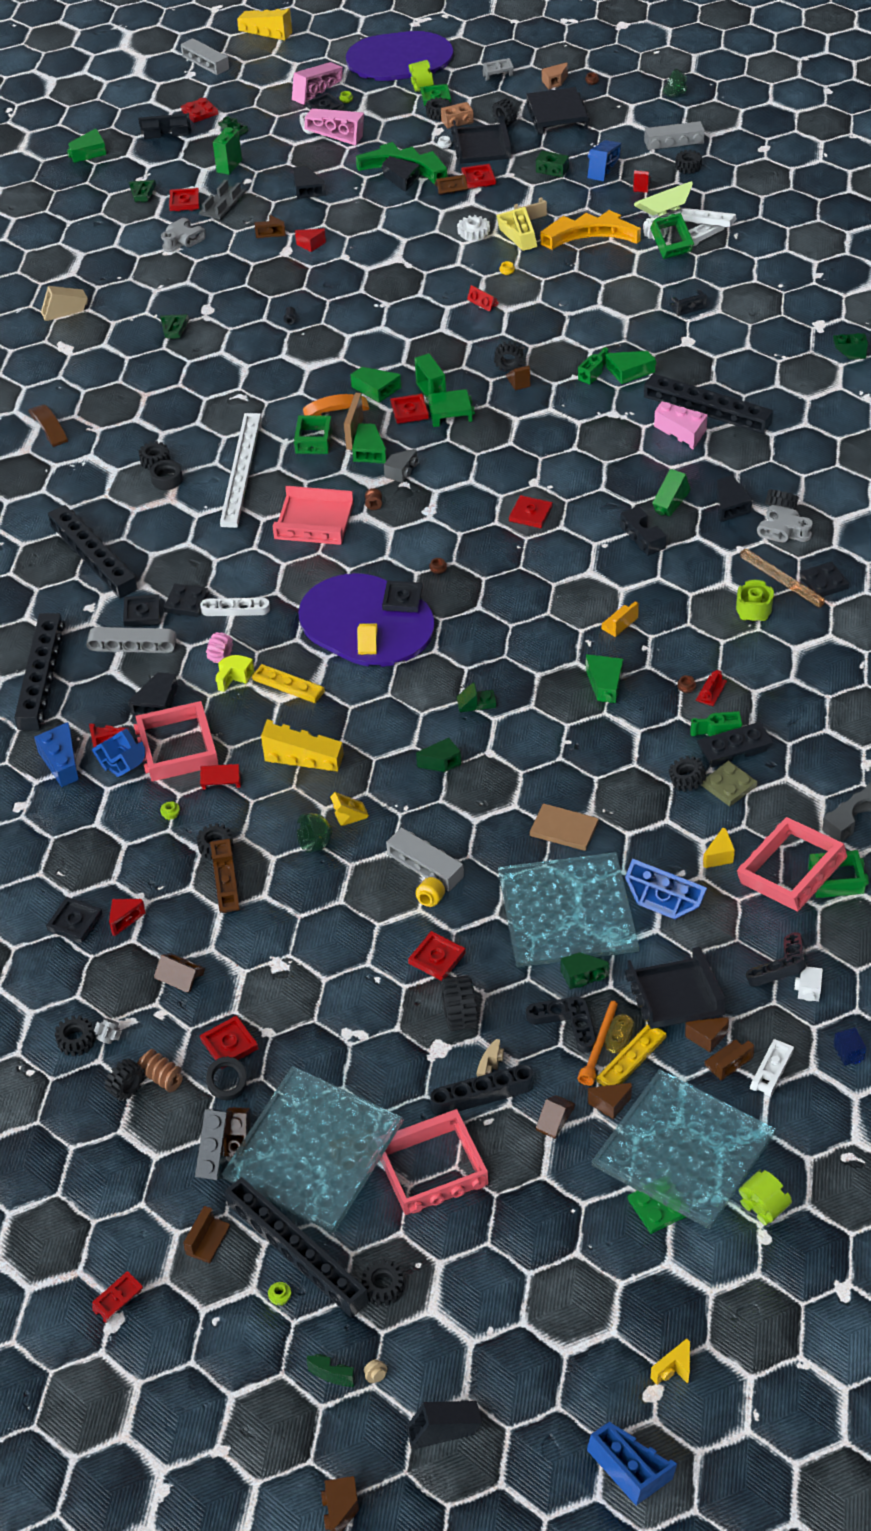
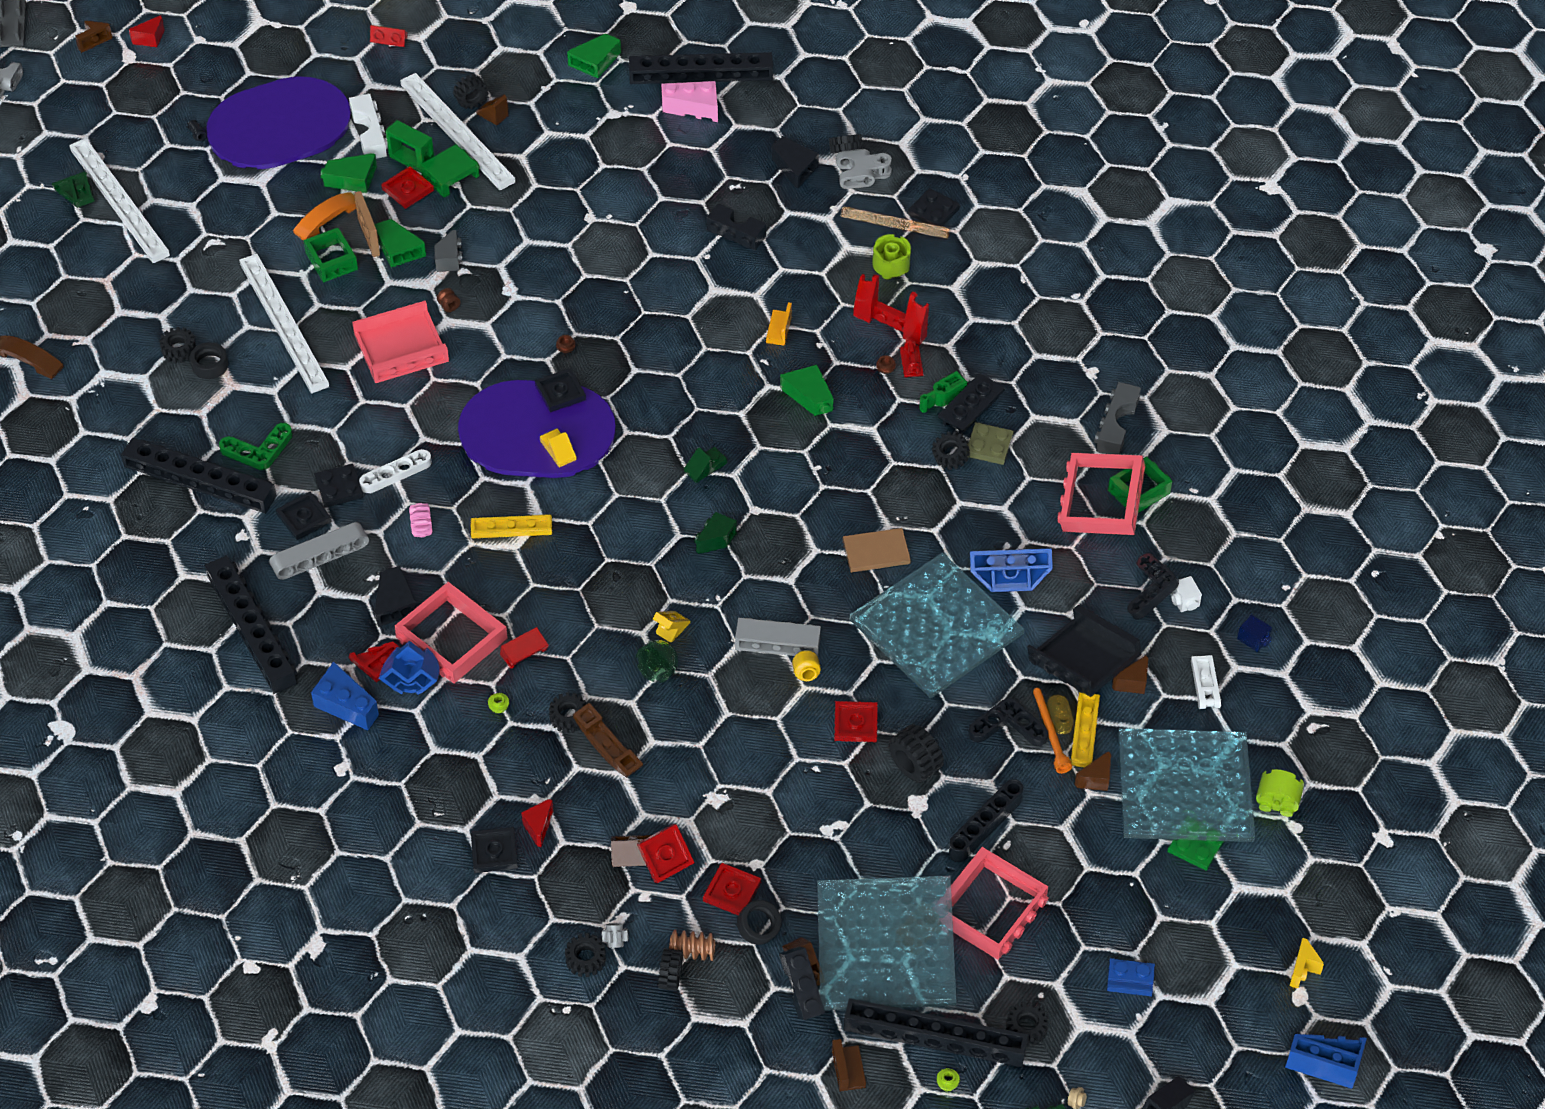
camera: 35 degrees left, 5 degrees up
neon yellow brick [216,655,254,692] -> none
yellow wedge [261,719,344,771] -> none
tan slope [477,1039,504,1077] -> none
red plate [509,495,553,528] -> none
slope [536,1095,576,1139] -> none
dark green slope [560,952,609,990] -> none
green piece [578,347,608,385] -> none
green slope [652,469,691,516] -> none
yellow slope [703,828,735,868] -> none
reddish brown panel [704,1040,754,1081] -> none
none -> white plate [69,138,170,263]
none -> dark purple tile [207,77,351,169]
none -> green beam [219,423,293,470]
none -> white arch [349,94,388,159]
none -> white plate [400,73,515,190]
none -> red plate [637,824,695,883]
none -> red wedge [853,274,929,346]
none -> blue plate [1107,958,1155,997]

